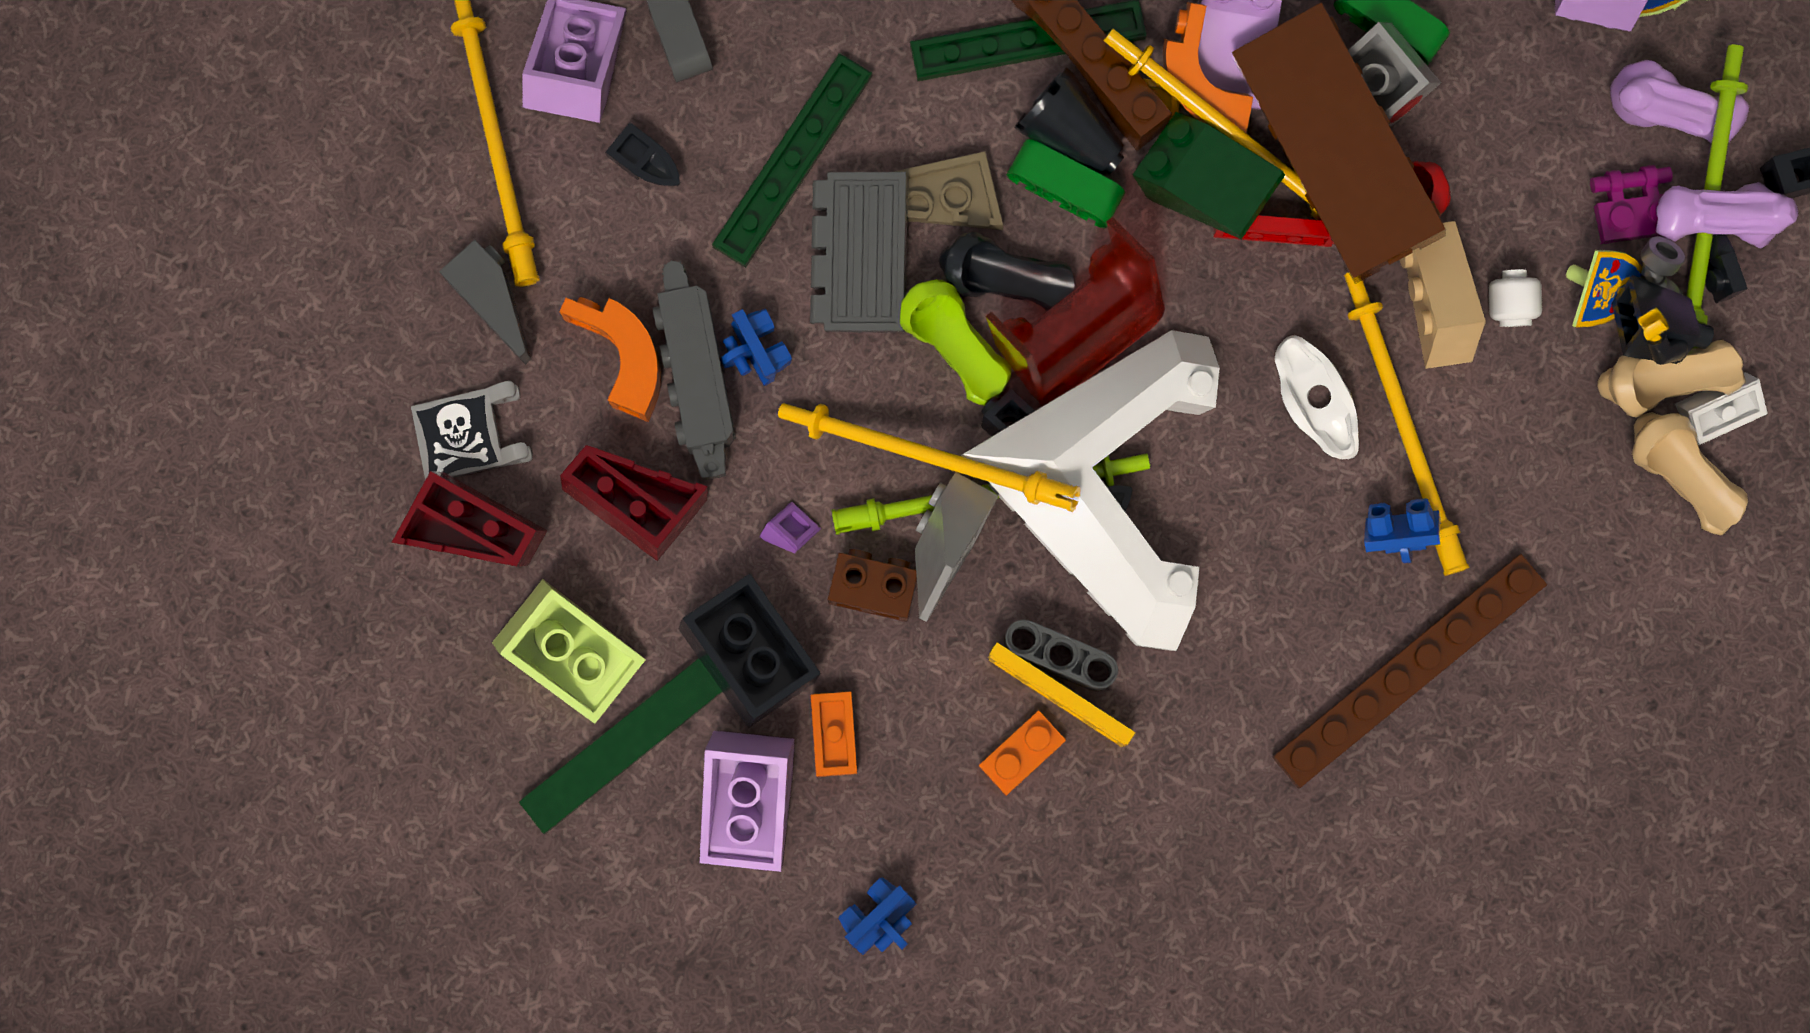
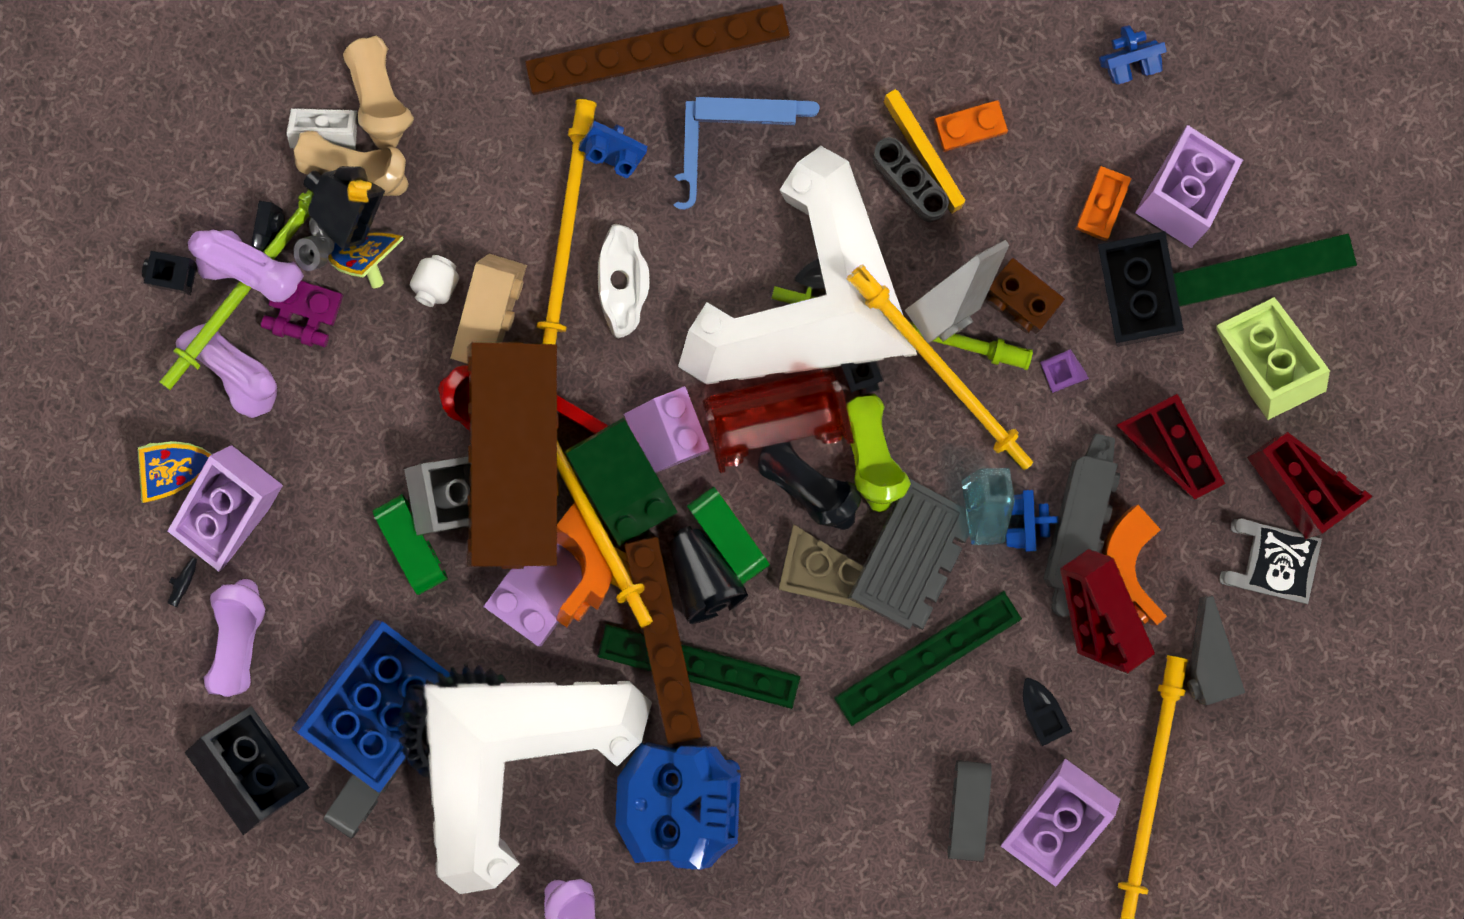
camera: 155 degrees left, 5 degrees up
none -> lavender slope [624,387,710,473]
none -> medium blue hinge [674,97,820,209]
none -> clear light blue slope [961,468,1015,545]
none -> dark red wedge [1060,549,1155,674]

